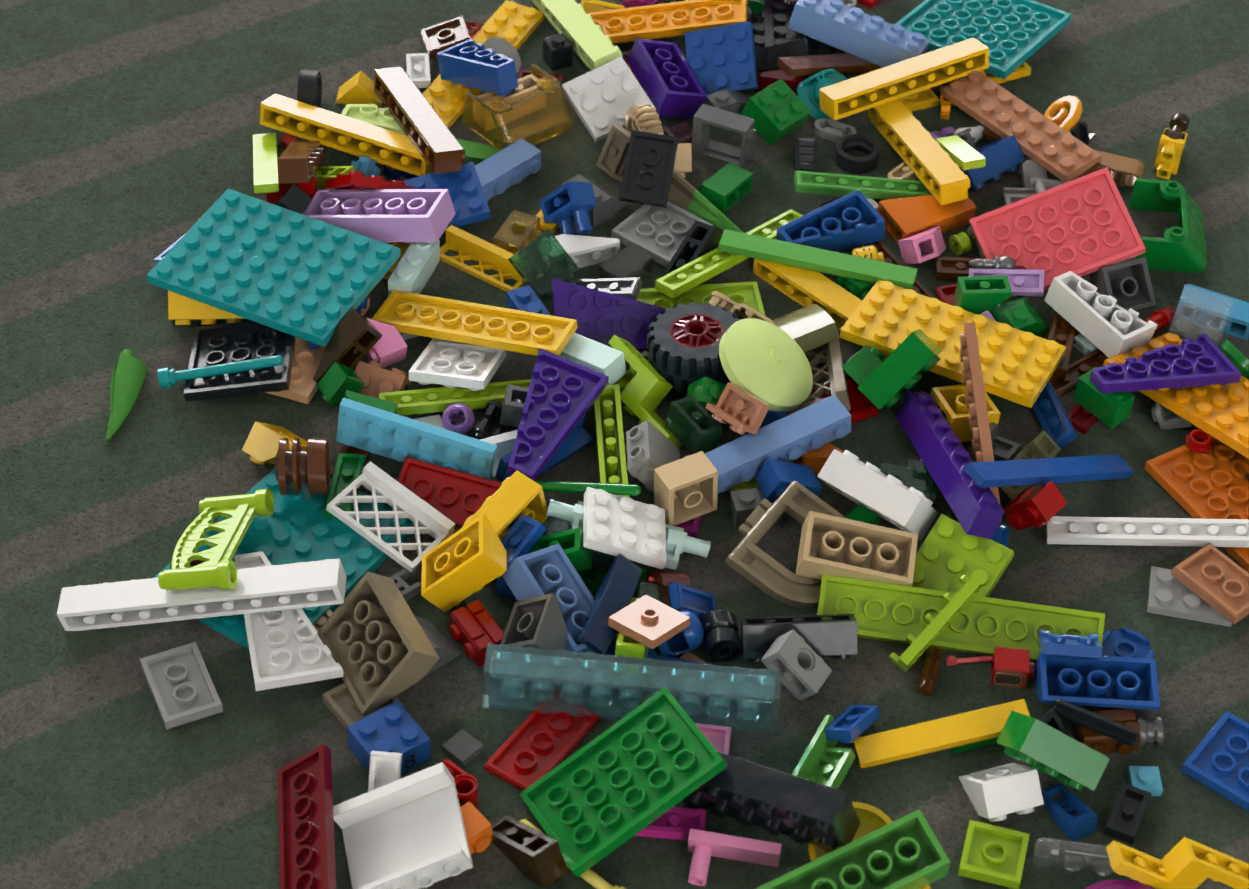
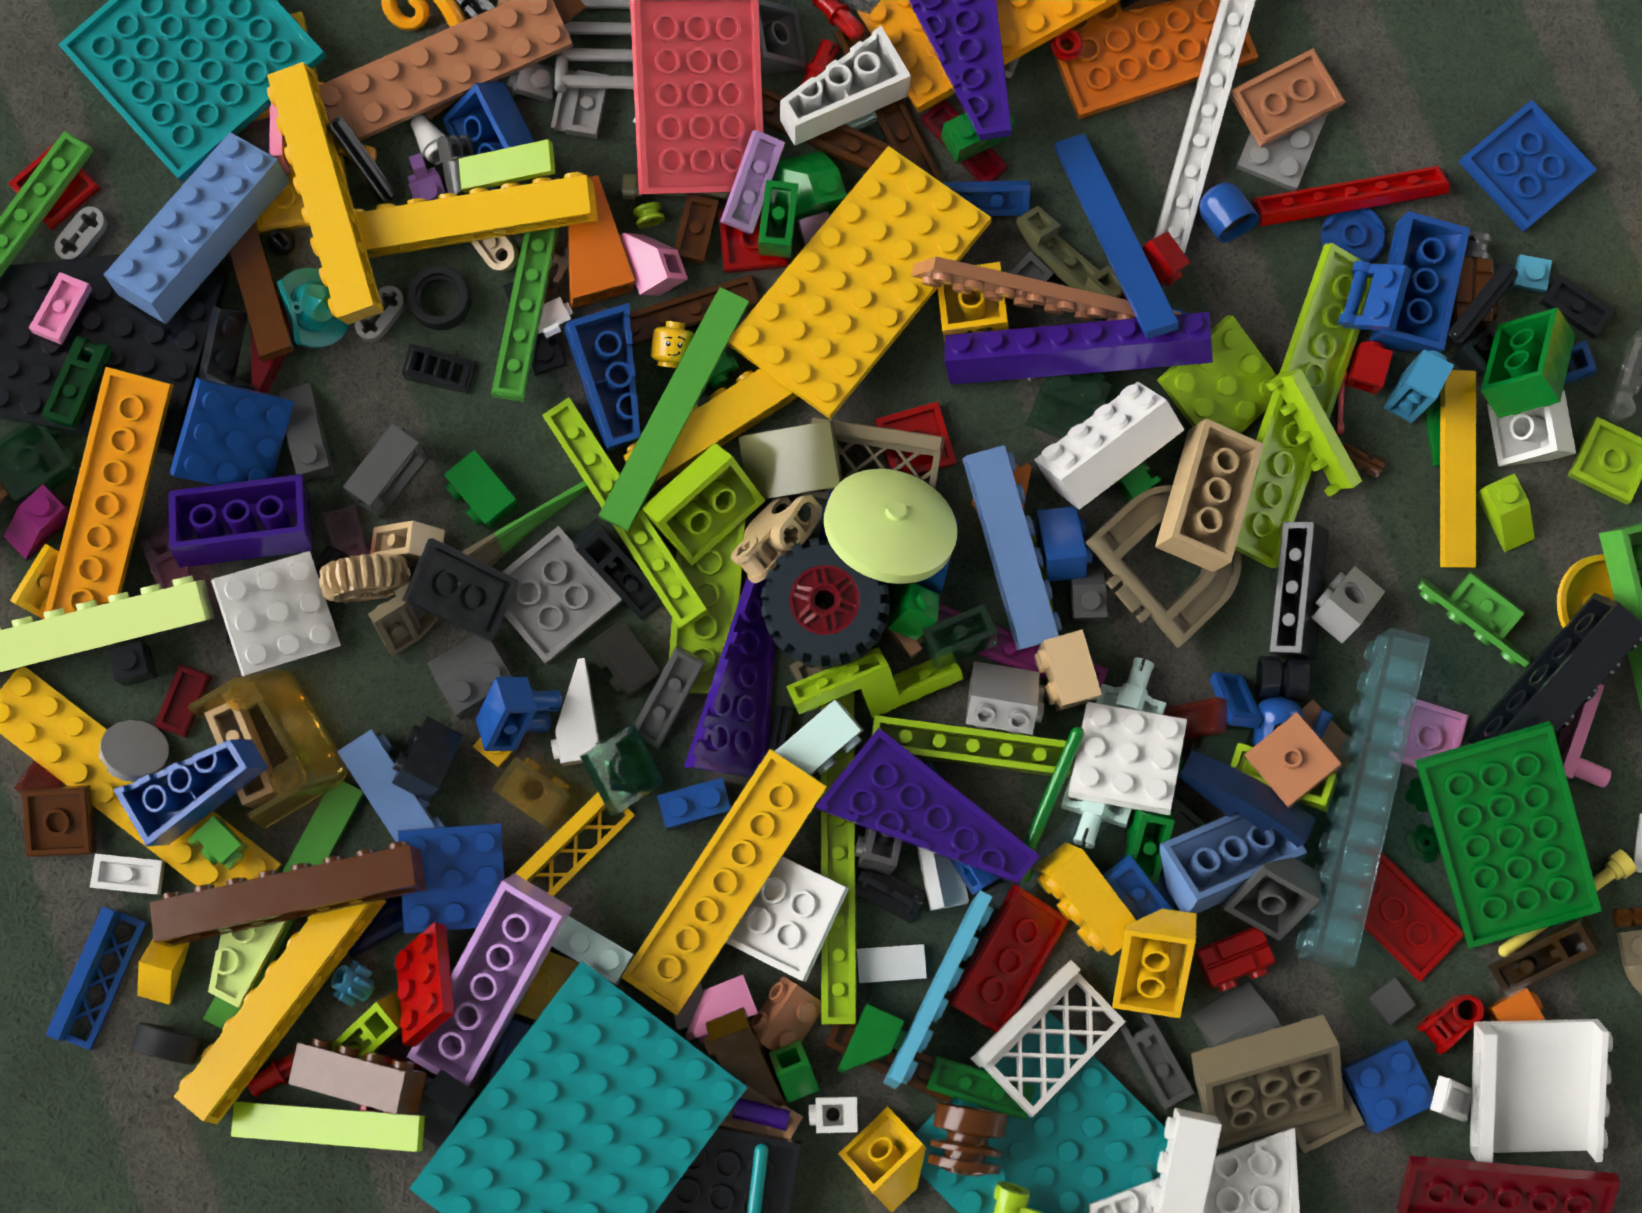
camera: 80 degrees left, 35 degrees up
medium lavender piece [442,403,475,435] -> none
nougat bracket [705,382,770,435] -> none
green brick [741,79,812,146] -> none
blue plate [825,704,880,744] -> none
green slope [842,346,885,385] -> none
green brick [858,329,942,410] -> none
flat silver bar [969,256,1016,269] -> none
none -> blue fence [45,906,148,1050]
none -> bright green brick [188,816,248,870]
none -> black axle [327,116,396,203]
none -> black brick [392,716,463,802]
none -> lime slope [641,443,765,566]
none -> dark purple hinge [732,1098,790,1131]
none -> white brick [809,1096,858,1133]
none -> blue helmet [1199,182,1260,243]
none -> red tile [1252,166,1450,226]
none -> dark azure brick [1383,349,1454,423]
none -> lime slope [1476,473,1535,552]

